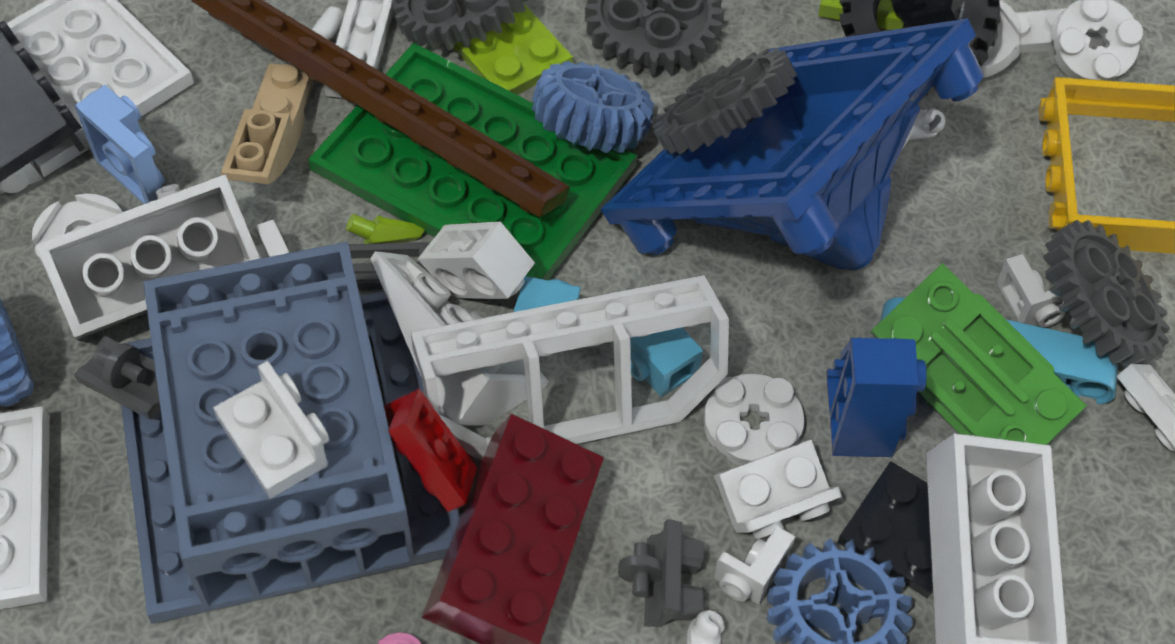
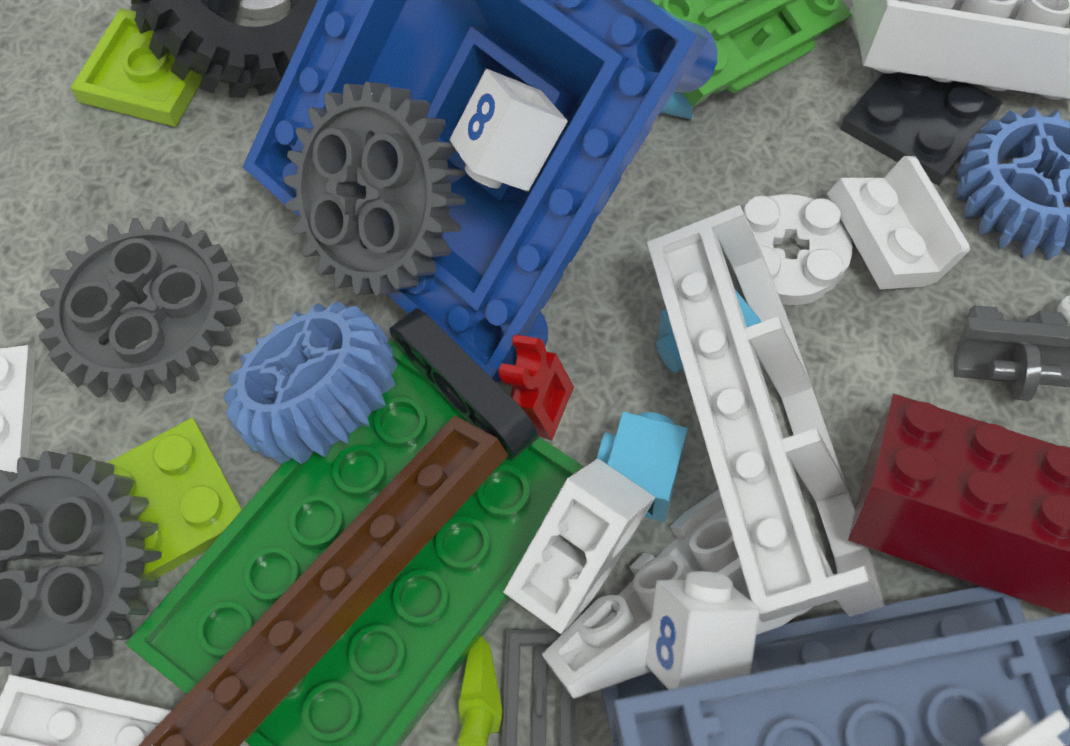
camera: 80 degrees left, 5 degrees up
red bracket [384,389,477,512] -> none
white bracket [714,526,795,605] -> none
blue wedge [826,338,926,457] -> none
none -> black beam [389,308,539,461]
none -> white brick [449,69,568,191]
none -> red plate [499,334,574,441]
none -> white brick [646,571,760,690]

